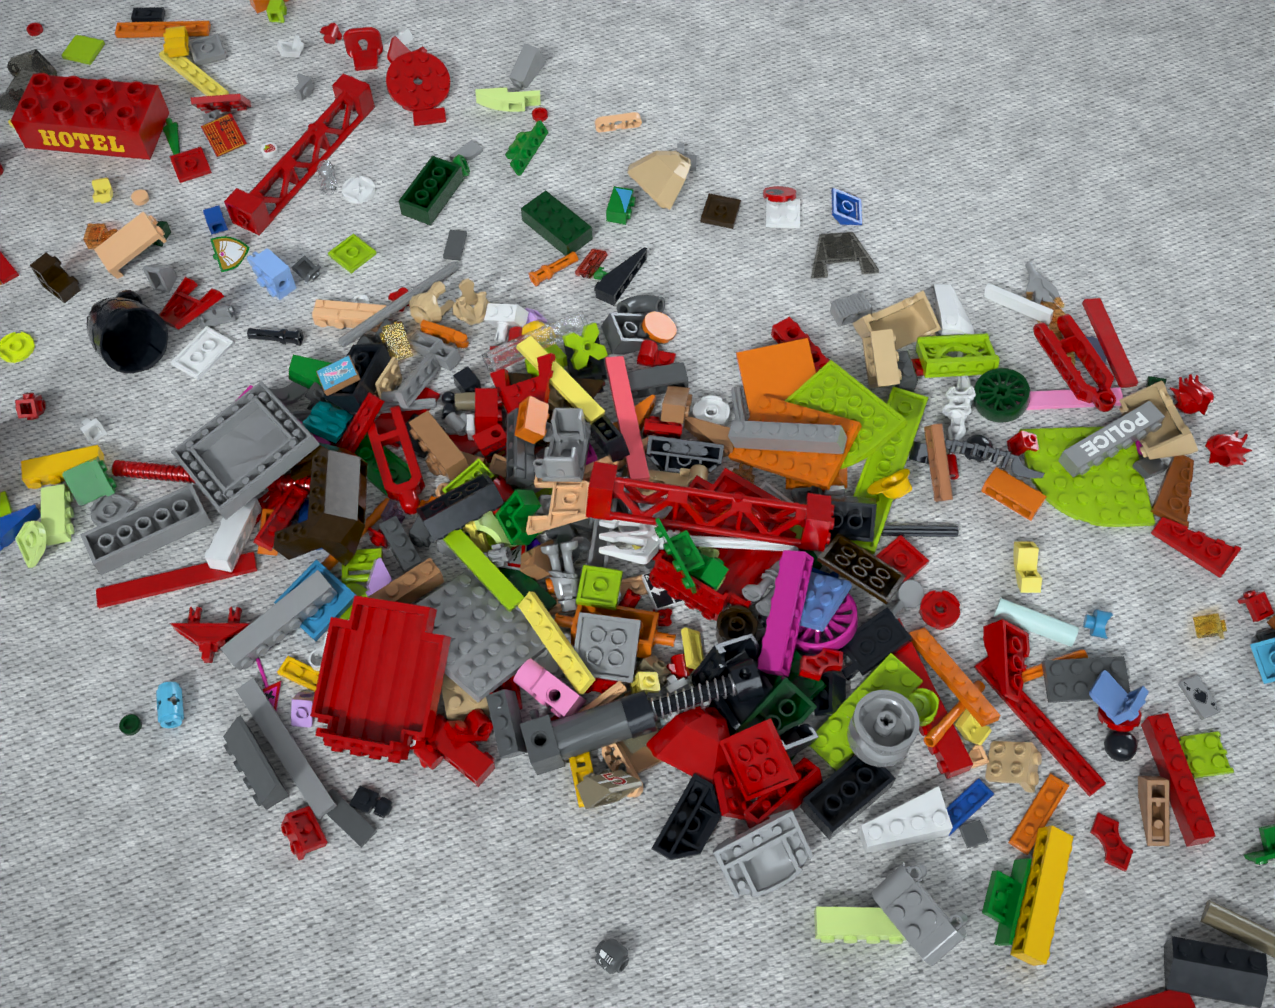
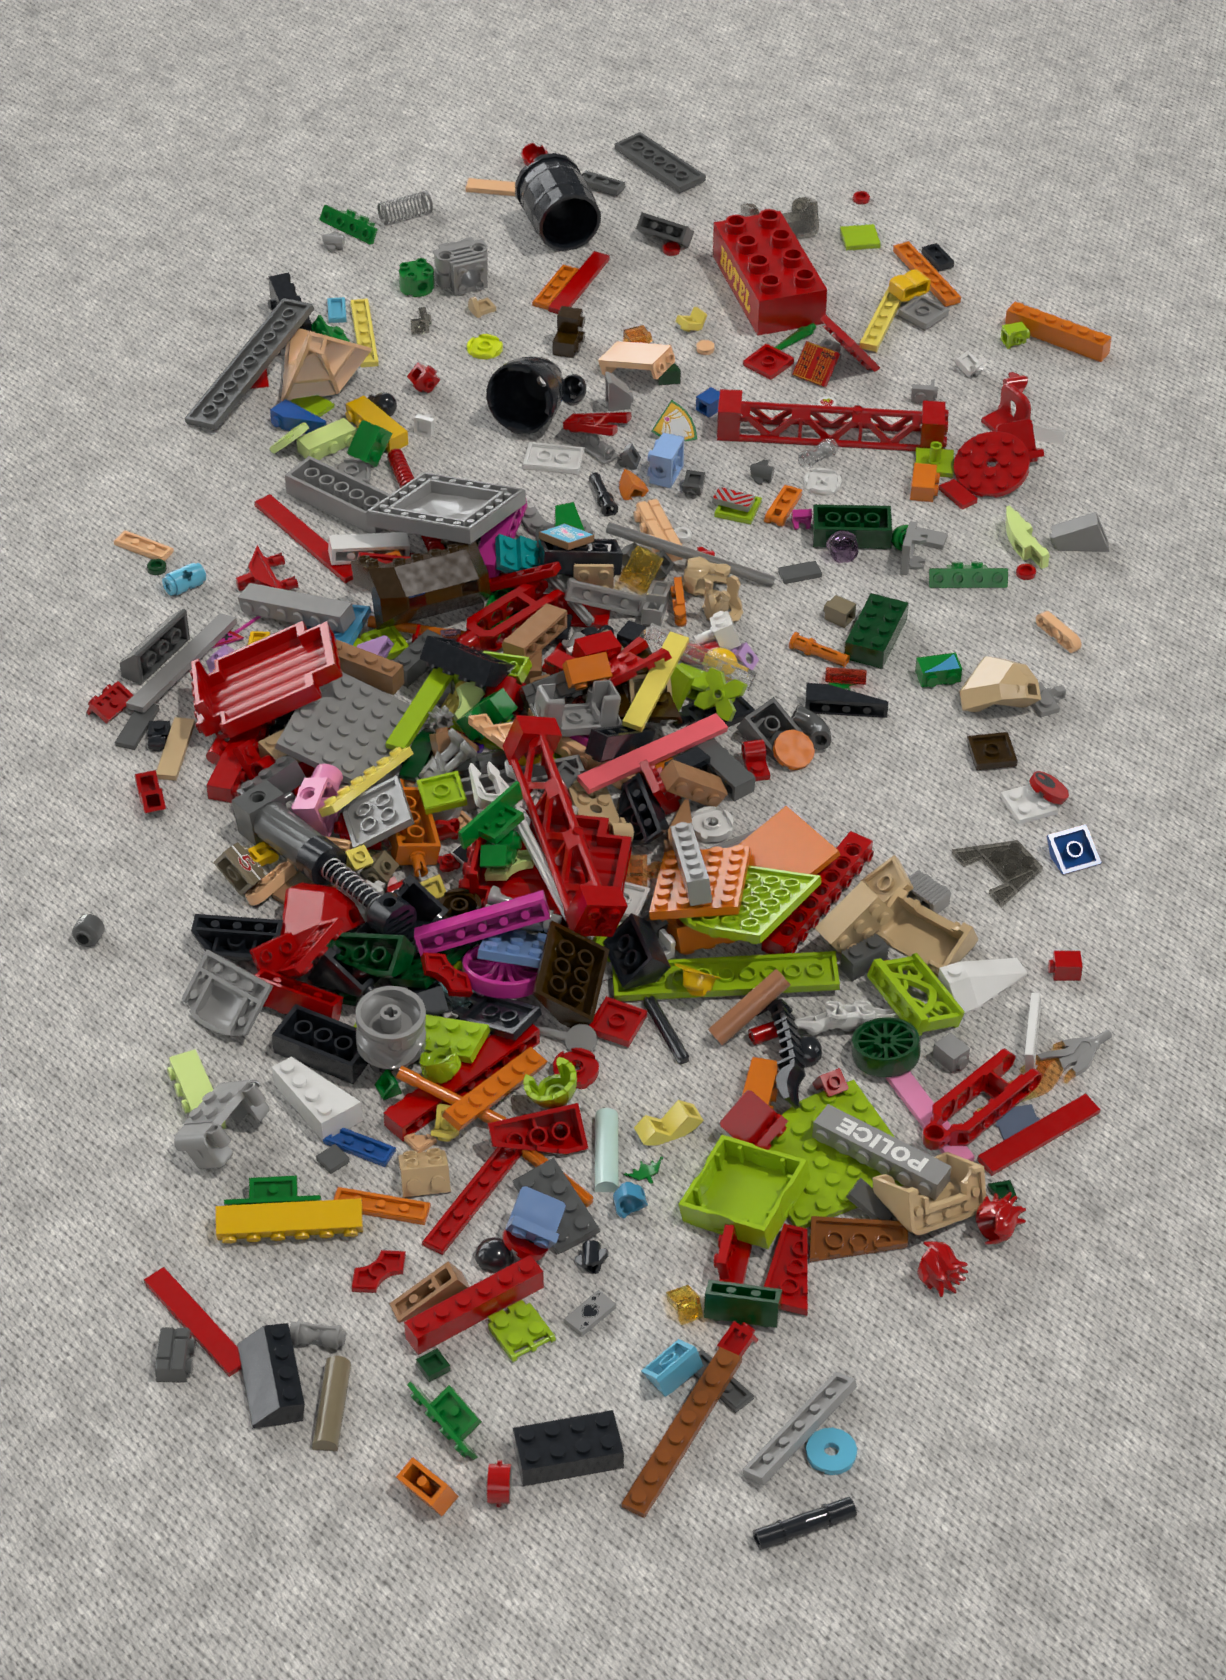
camera: 65 degrees right, 15 degrees down
none -> light nougat tile [114,530,174,561]
none -> red brick [134,770,166,813]
none -> tan tile [156,717,195,781]
none -> light grey piece [290,1320,346,1350]
none -> black piece [368,392,397,416]
none -> green slope [374,1069,402,1101]
none -> dark green plate [416,1348,451,1382]
none -> lime hair [523,1057,577,1109]
none -> black piece [575,1240,609,1274]
none -> dark grey tile [617,443,641,470]
none -> orange brick [619,469,649,500]
none -> green piece [624,1156,663,1184]
none -> black tile [664,746,711,769]
none -> lime tile [678,1135,810,1249]
none -> dark green brick [704,1280,782,1328]
none -> light grey tile [712,487,755,512]
none -> red bracket [714,1225,752,1284]
none -> red bracket [720,1090,788,1150]
none -> dark grey piece [750,460,775,485]
none -> orange plate [764,485,802,527]
none -> dark pink tile [791,509,812,530]
none -> dark tan brick [823,595,856,628]
none -> clear purple hair [826,531,859,563]
none -> tan tile [861,855,914,905]
none -> light grey piece [900,521,928,575]
none -> orange brick [910,463,940,502]
none -> lime tile [915,442,954,478]
none -> light grey brick [933,1032,970,1073]
none -> red brick [1048,951,1083,981]

